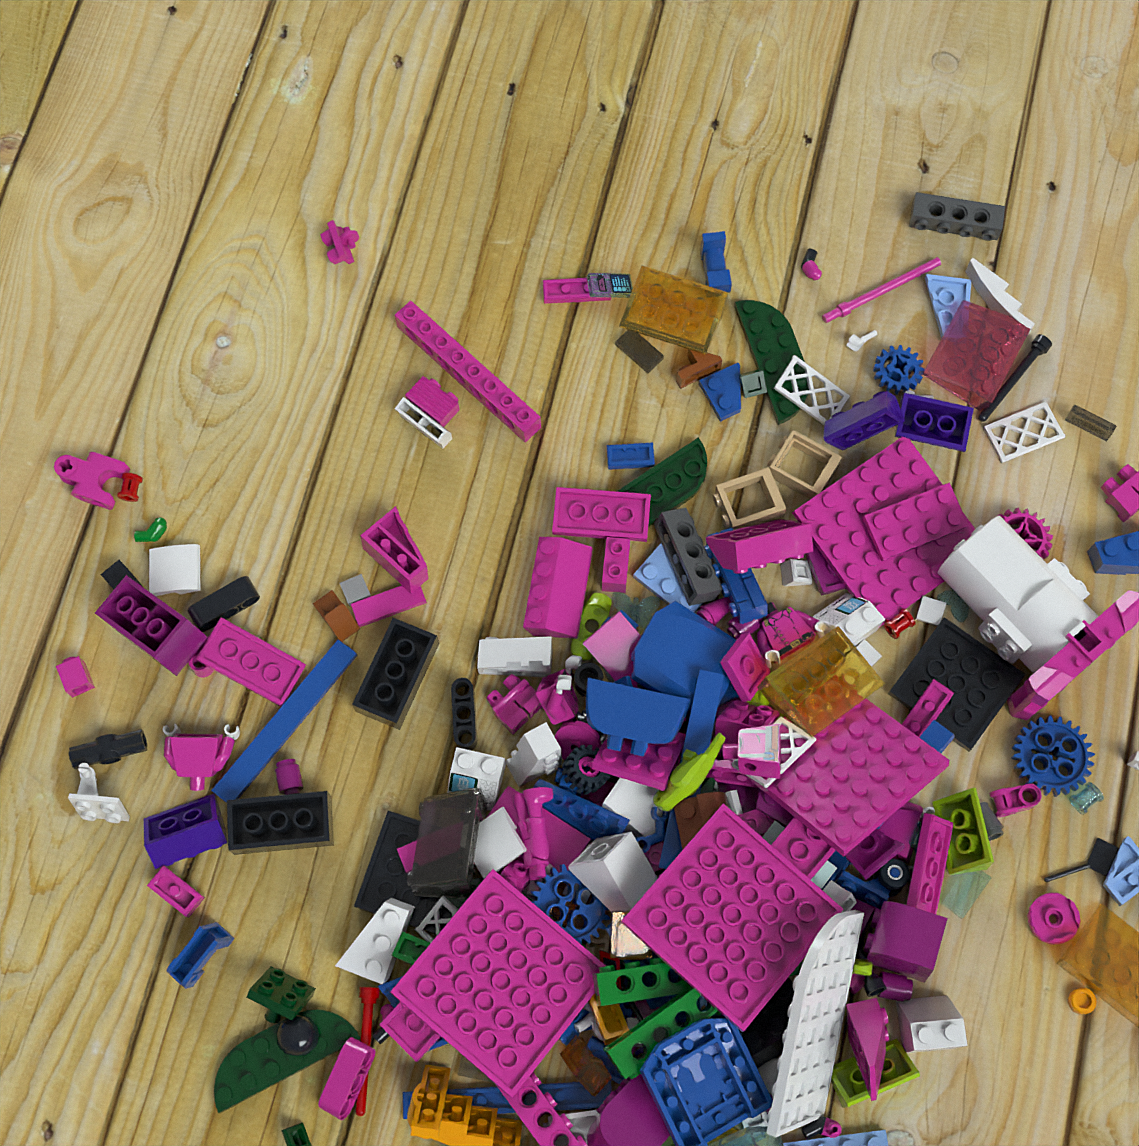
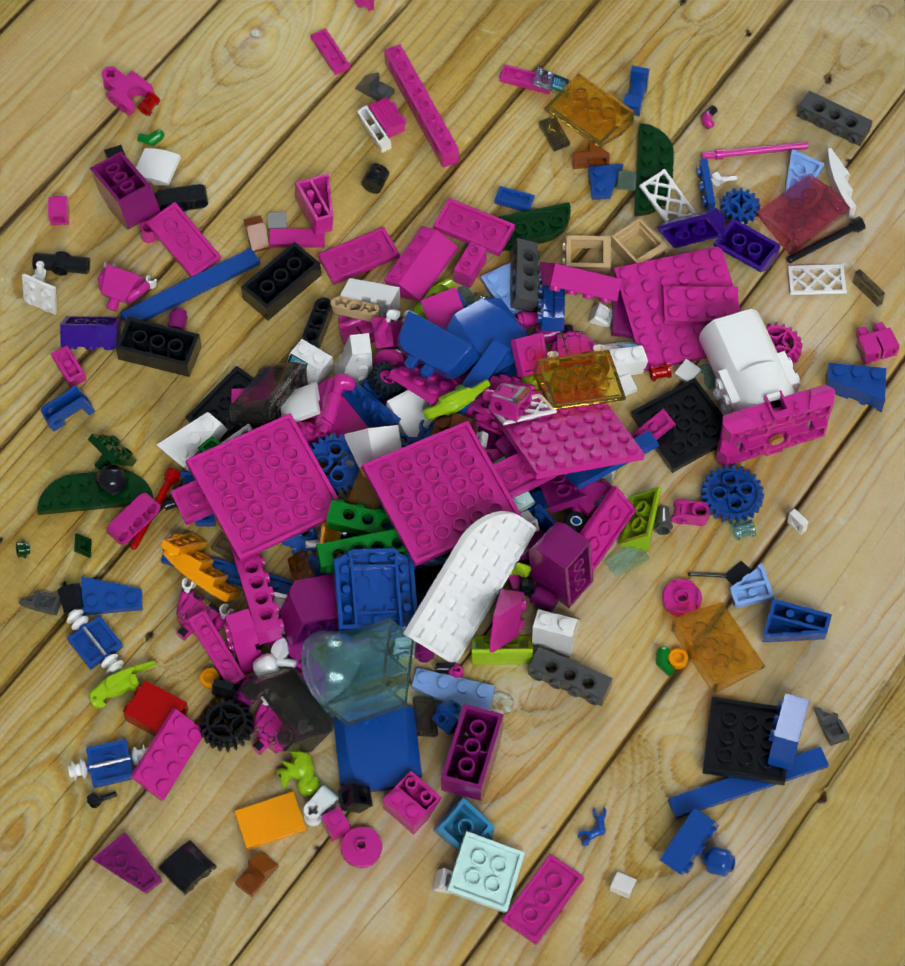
camera: 20 degrees right, 10 degrees down
none -> dark pink tile [310,28,351,75]
none -> dark pink tile [318,227,400,285]
none -> tan beam [331,296,381,322]
none -> dark grey slope [355,72,395,101]
none -> black piece [361,163,390,194]
none -> dark grey brick [528,647,613,706]
none -> green arm [656,647,676,676]
none -> blue plate [696,158,715,210]

